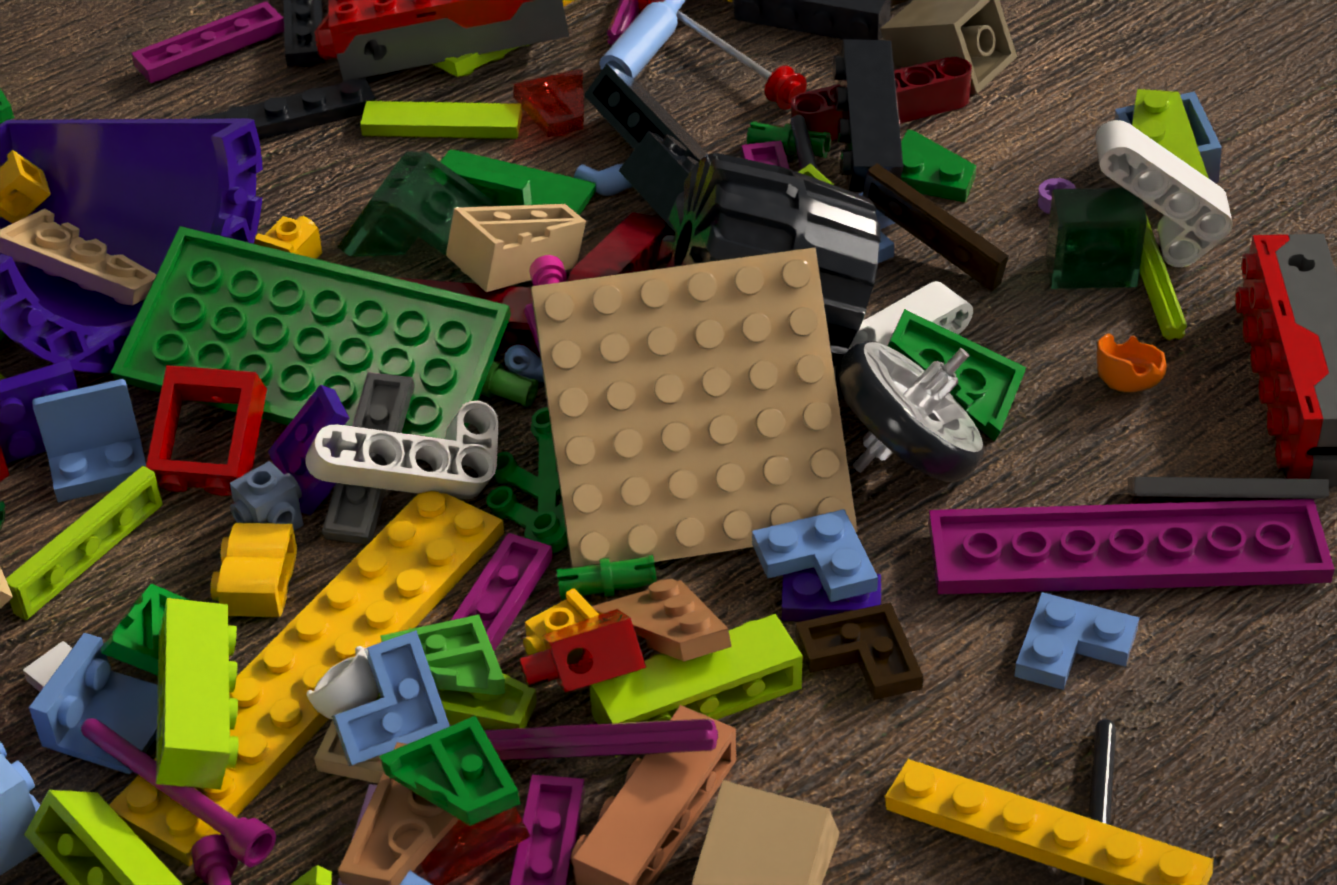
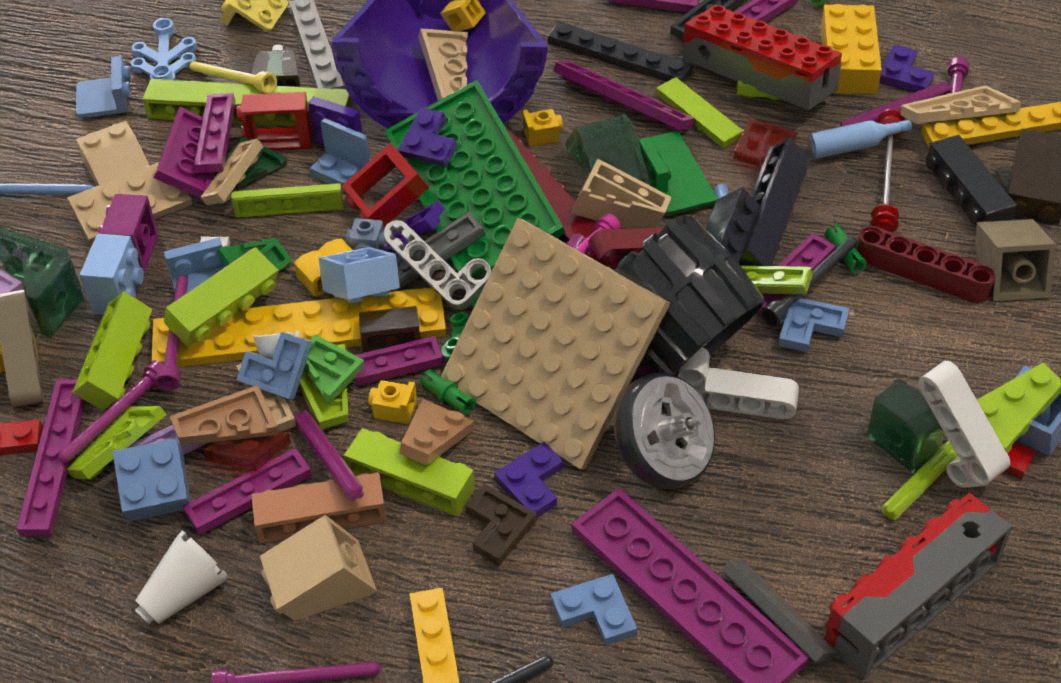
camera: 50 degrees right, 5 degrees up
green wing [380,716,521,826] -> none
red torso [519,609,646,692] -> none
medium blue plate [752,509,878,602] -> none
black brick [832,39,903,192] -> none
dark brown tile [862,163,1009,291] -> none
green wing [887,309,1026,442] -> none
green wing [901,129,976,202] -> none
orange hair [1096,333,1167,393] -> none
none -> light blue brick [319,247,400,303]
none -> dark brown panel [359,306,421,353]
none -> dark purple plate [398,107,458,167]
none -> magenta plate [553,61,695,132]

